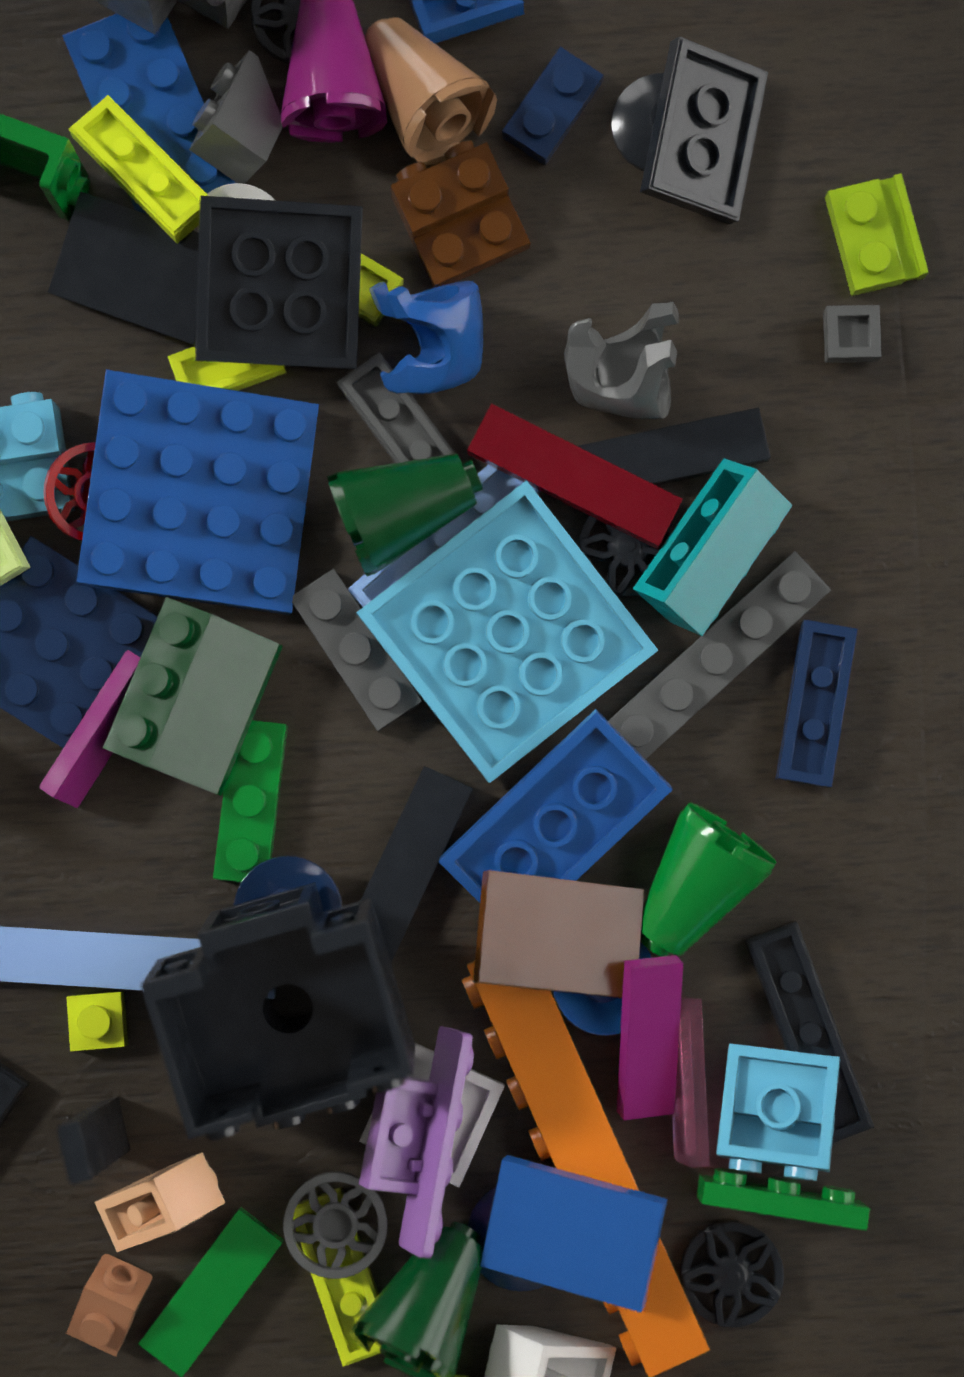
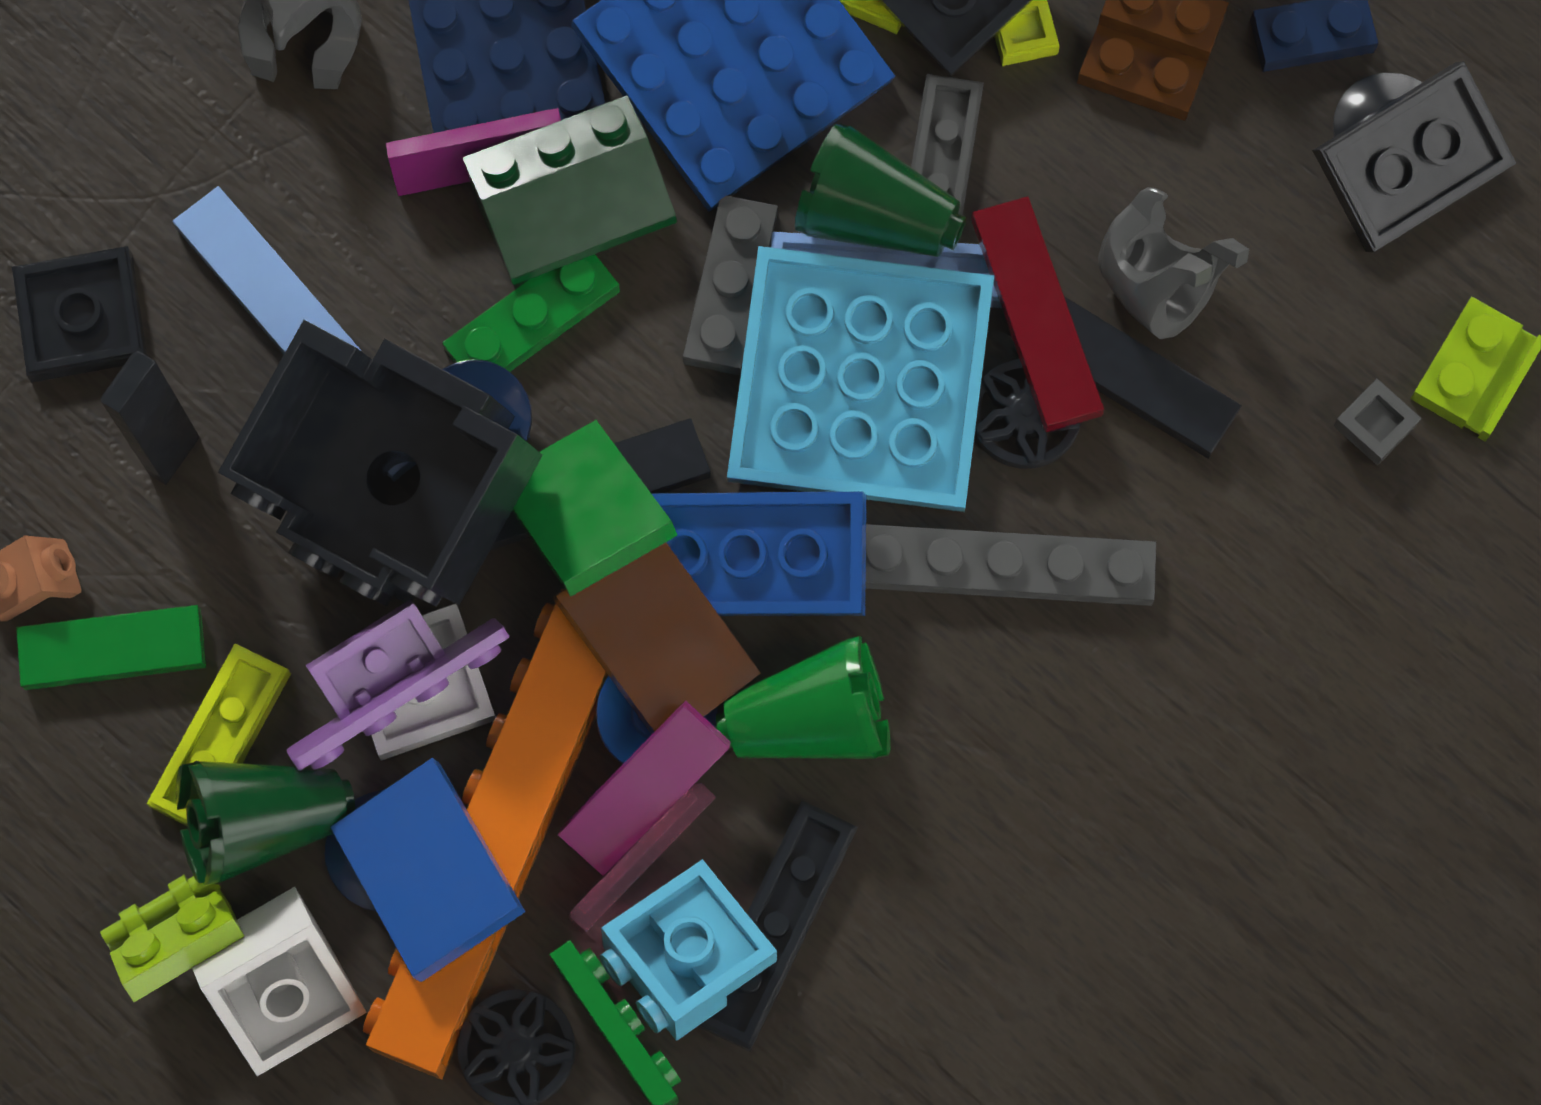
camera: 50 degrees right, 10 degrees down
neon yellow plate [66,991,128,1051] -> none
light nougat slope [94,1152,226,1252] -> none
dark grey wheel [283,1171,388,1279] -> none
blue piece [369,281,483,395] -> none
teal brick [633,458,793,636] -> none
dark blue plate [775,620,858,788] -> none
none -> green tile [512,420,678,597]

